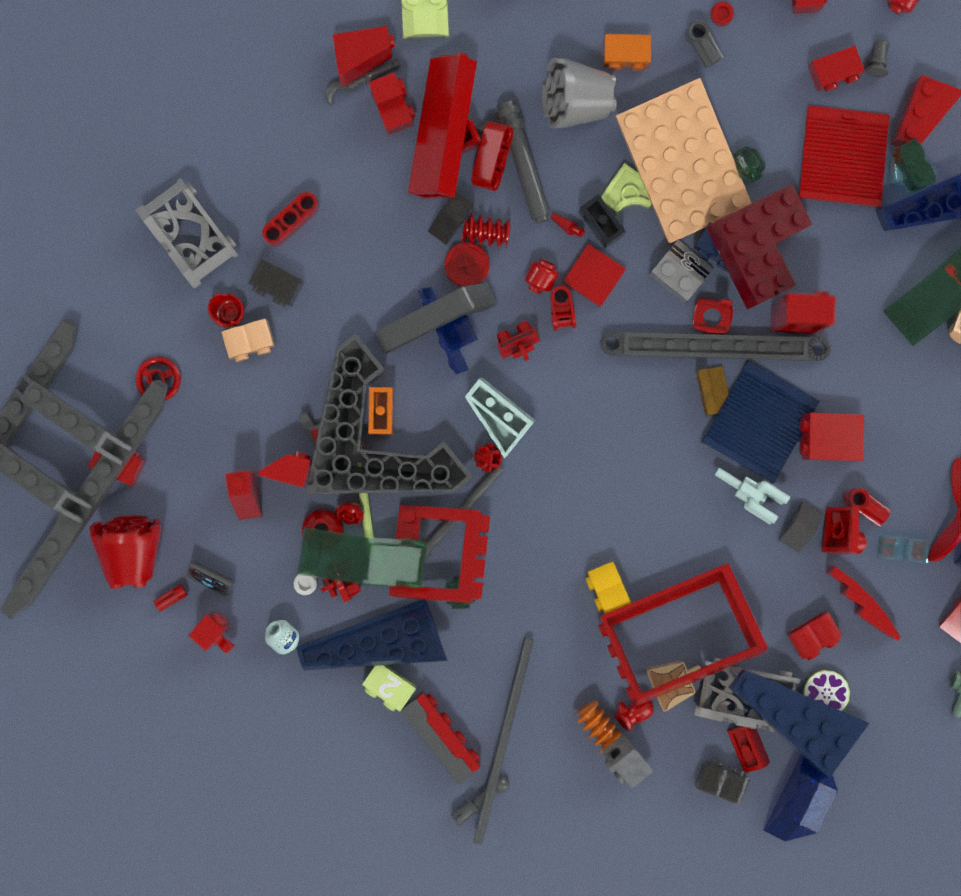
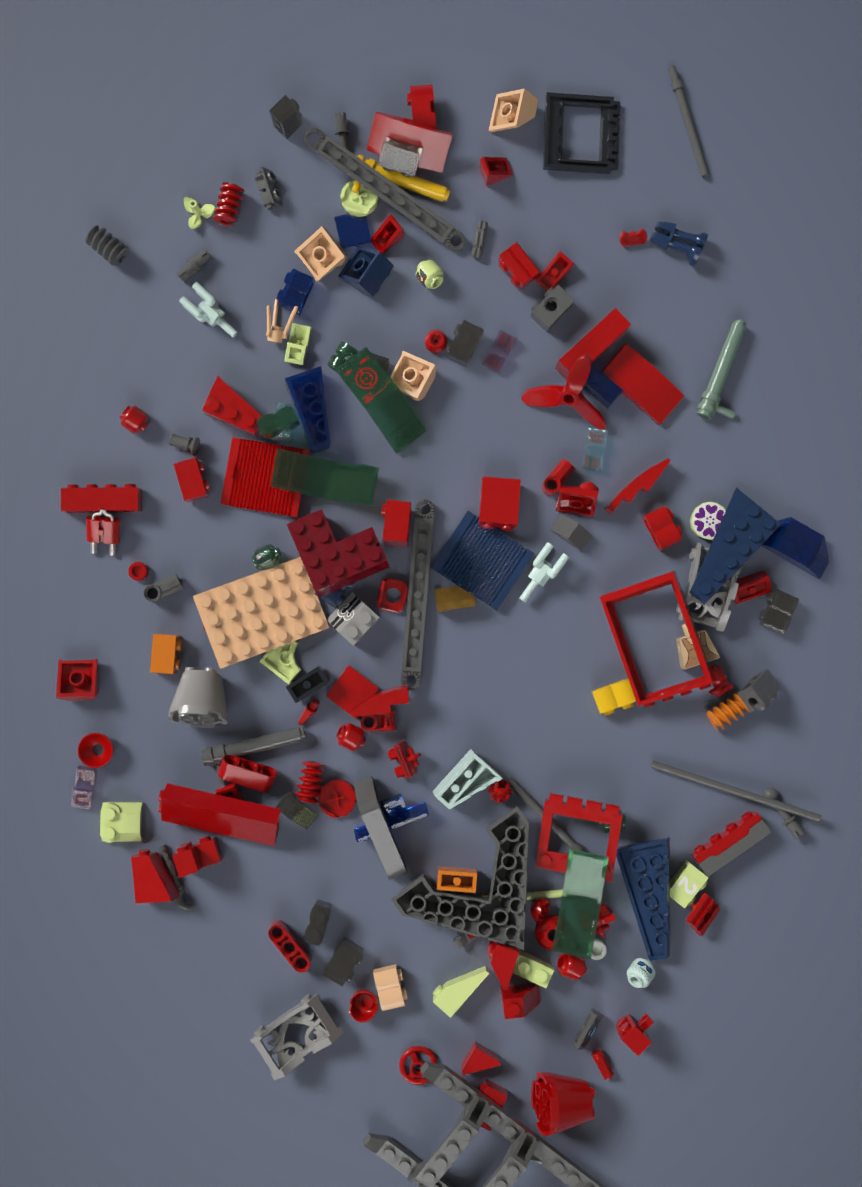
camera: 85 degrees left, 0 degrees up
none -> clear green windscreen [270,449,379,506]
none -> clear smoke brick [304,900,332,946]
none -> red slope [352,685,410,717]
none -> yellowish green slope [433,966,489,1018]
none -> red slope [461,1041,500,1075]
none -> yellowish green brick [513,949,554,988]
none -> red head [557,951,587,980]
none -> red piece [686,893,720,936]

